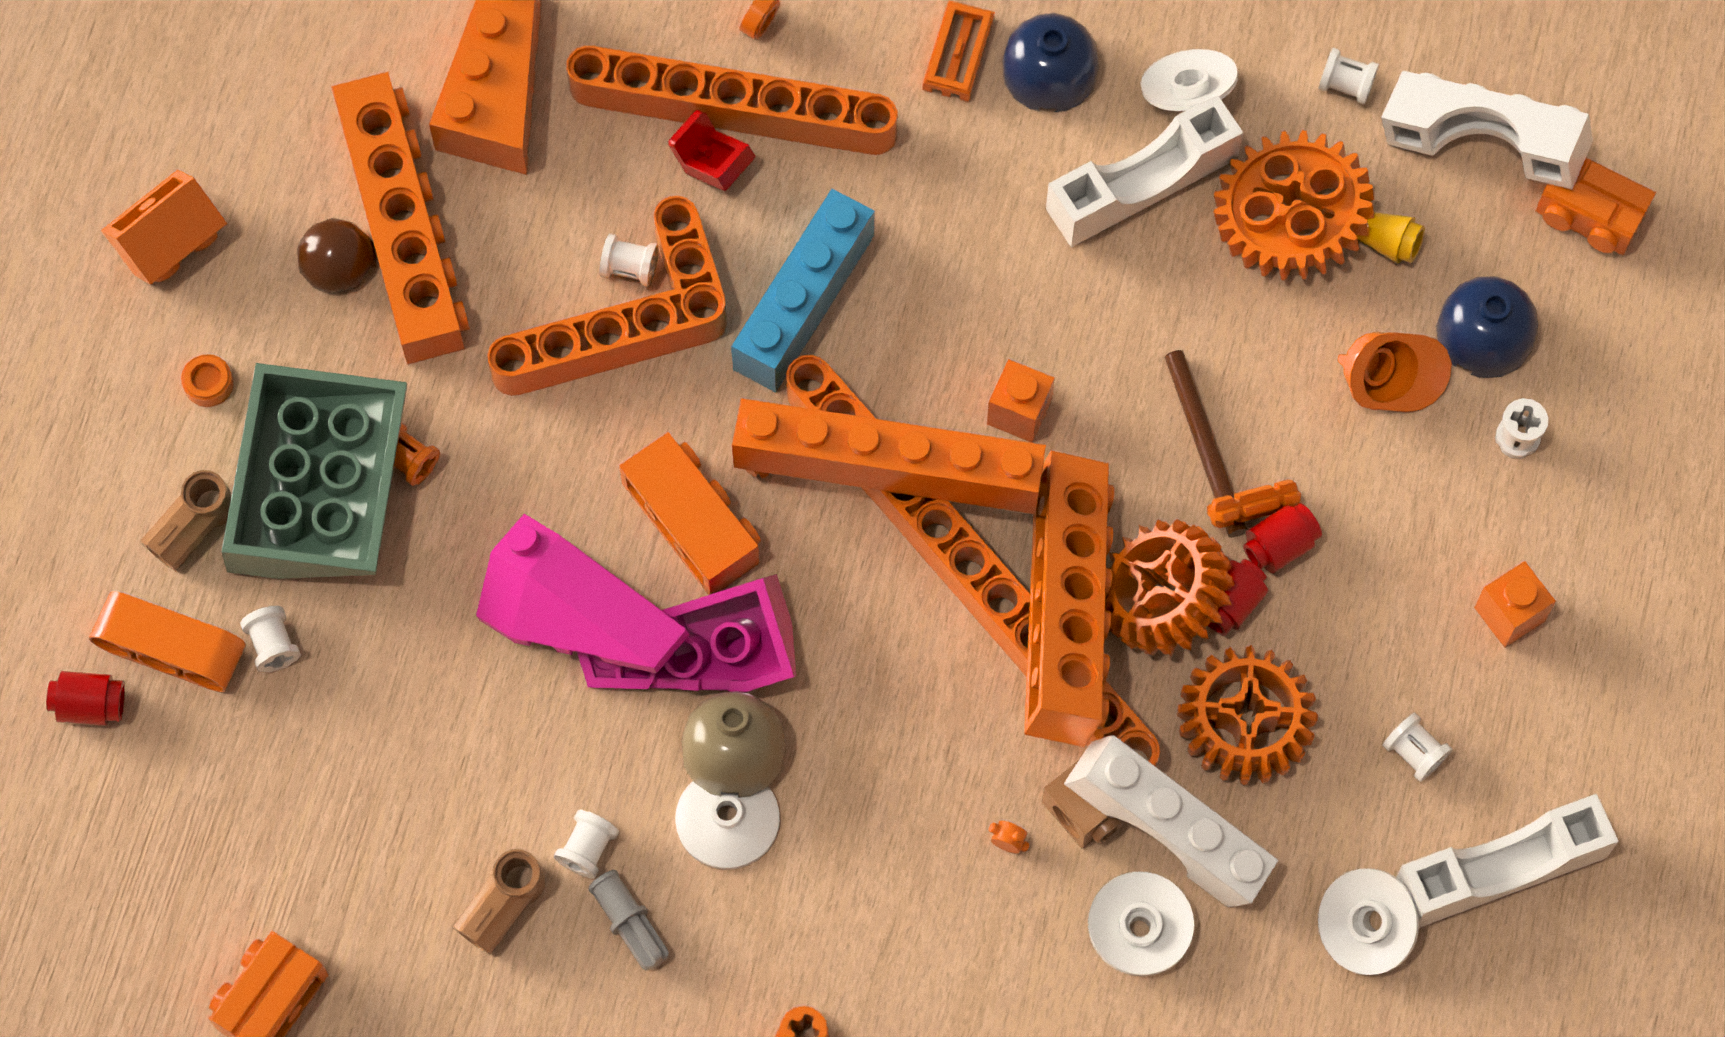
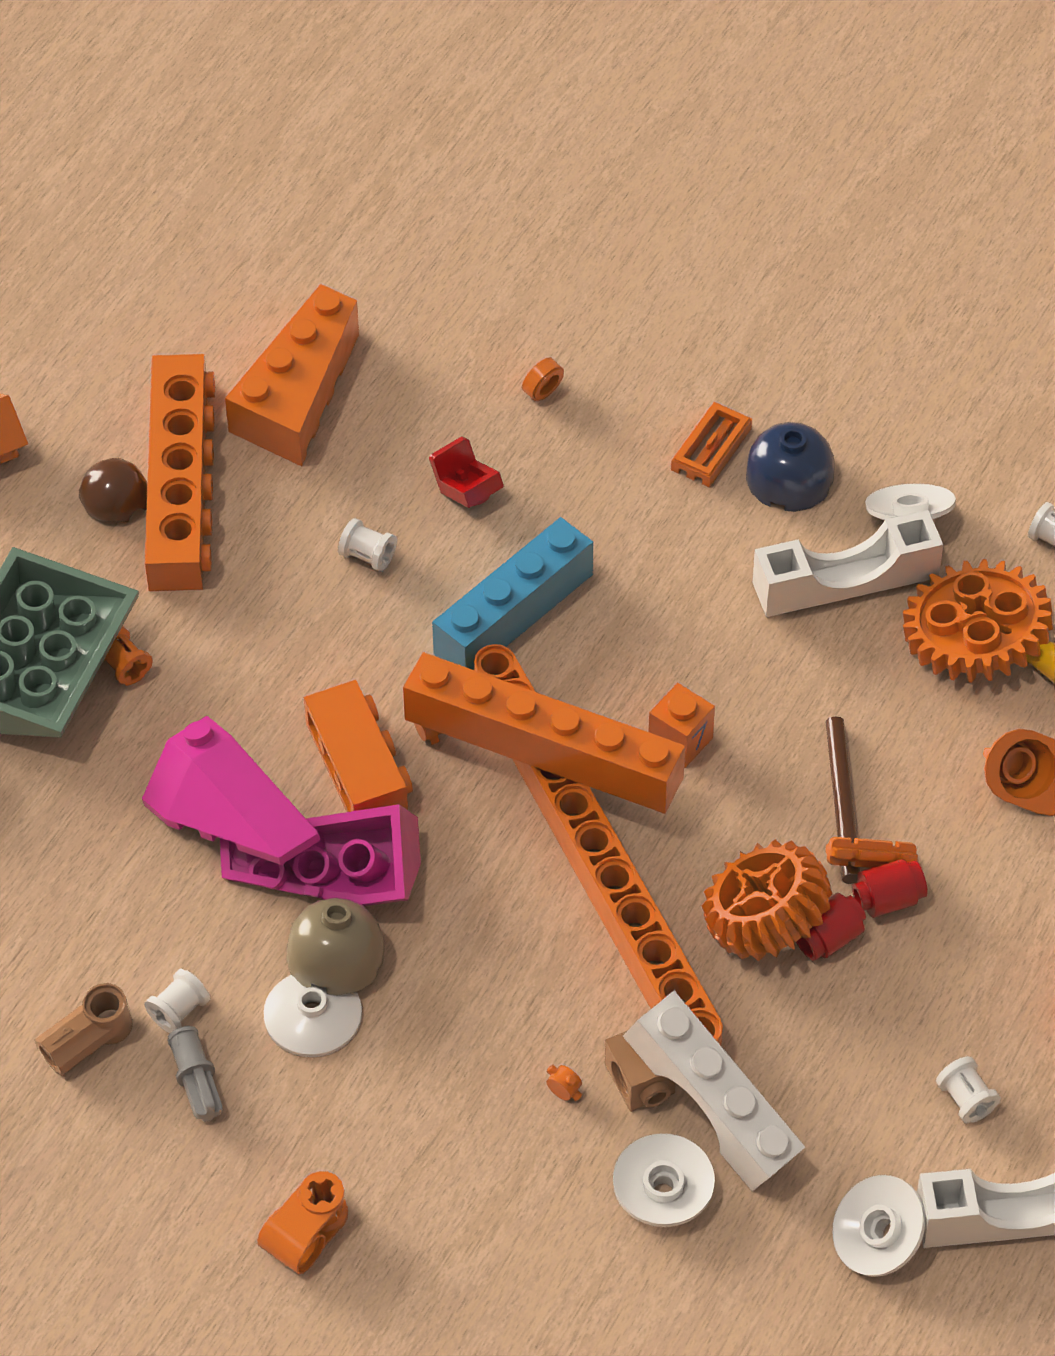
camera: 15 degrees right, 15 degrees down
orange beam [487,196,727,396] -> none
orange beam [566,46,897,155] -> none
orange brick [1024,450,1115,747] -> none
orange gear [1177,645,1318,785] -> none

